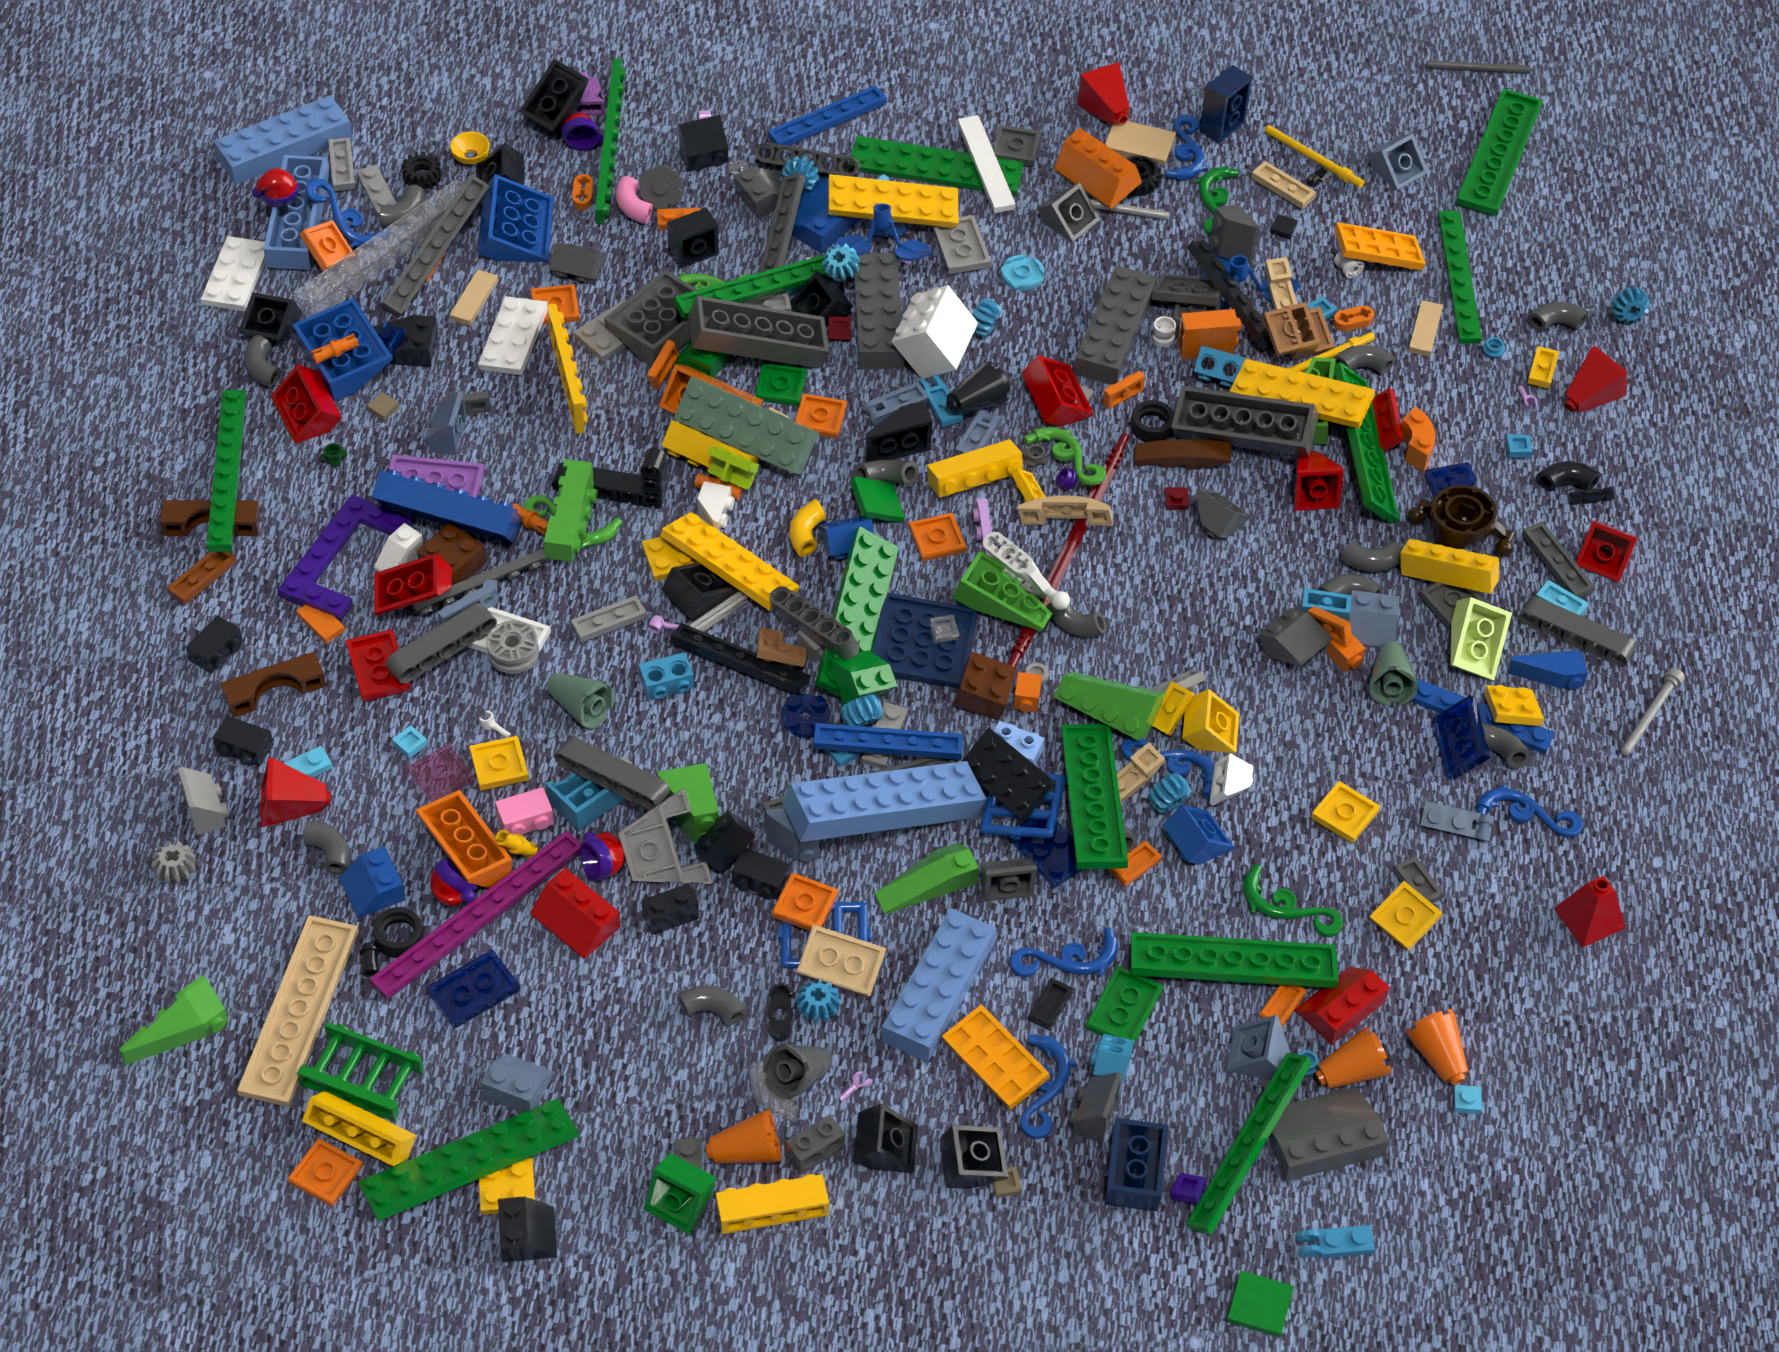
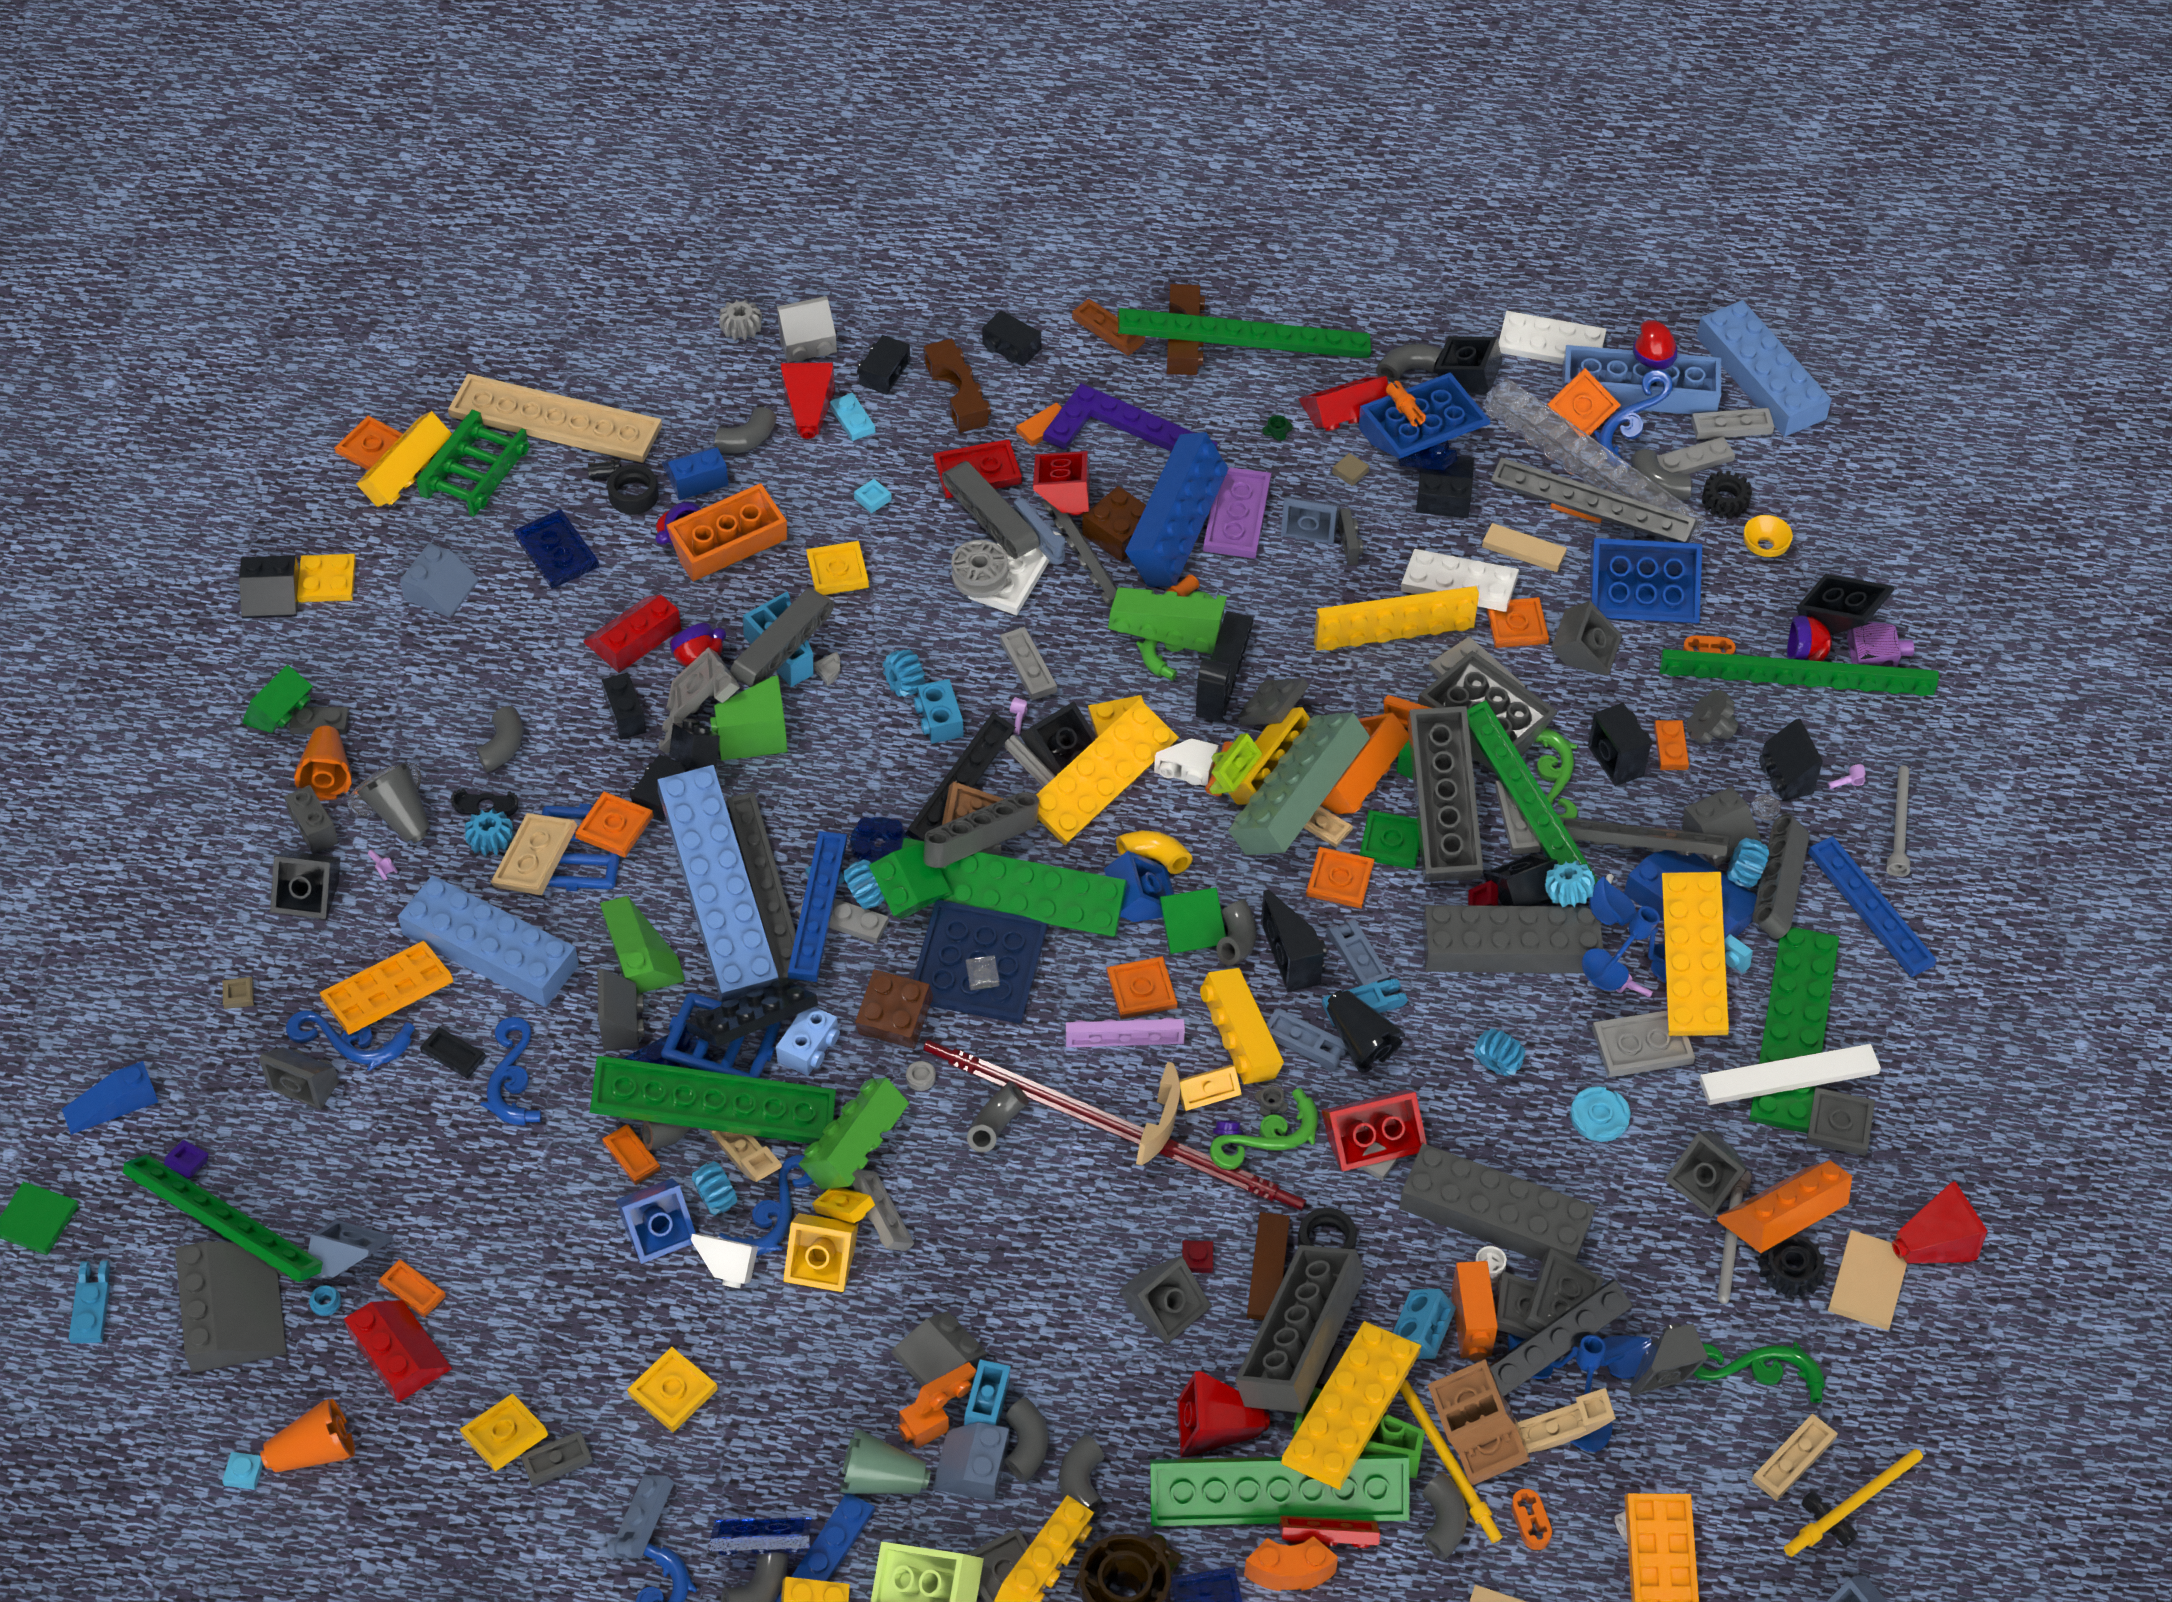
camera: 95 degrees right, 0 degrees up
bright green wedge [119,975,228,1065] -> none
green plate [358,1098,579,1222] -> none
magenta plate [370,830,581,1000] -> none
white slope [374,523,423,571] -> none
clear pink tile [406,744,476,802] -> none
black slope [476,143,525,185] -> none
white hand [479,711,511,738] -> none
bright pink brick [495,787,554,835] -> none
yellow pin [495,829,538,858] -> none
sand green cone [547,672,615,729] -> none
bright pink cylinder [615,176,653,225] -> none
yellow brick [716,1174,829,1234] -> none
white container [891,285,978,378] -> none
black slope [940,1125,1008,1189] -> none
bright green wedge [952,551,1053,631] -> none
white piece [983,532,1070,610] -> none
orange brick [1013,672,1042,712] -> none
green tile [1085,965,1164,1047] -> none
dark azure brick [1090,1034,1134,1081] -> none
orange plate [1103,371,1145,409] -> none
dark blue brick [1105,1118,1169,1211] -> none
green plate [1130,932,1339,988] -> none
blue plant [1165,115,1209,181] -> none
dark blue brick [1199,65,1253,144] -> none
green plant [1243,864,1343,937] -> none
black tile [1270,214,1298,240] -> none
dark azure plate [1307,296,1337,321] -> none
orange cone [1315,1026,1392,1089] -> none
none -> blue slope [62,1061,158,1134]
none -> dark azure gear [883,649,925,697]
none -> dark grey plate [1237,678,1309,726]
none -> light grey piece [1886,765,1910,877]

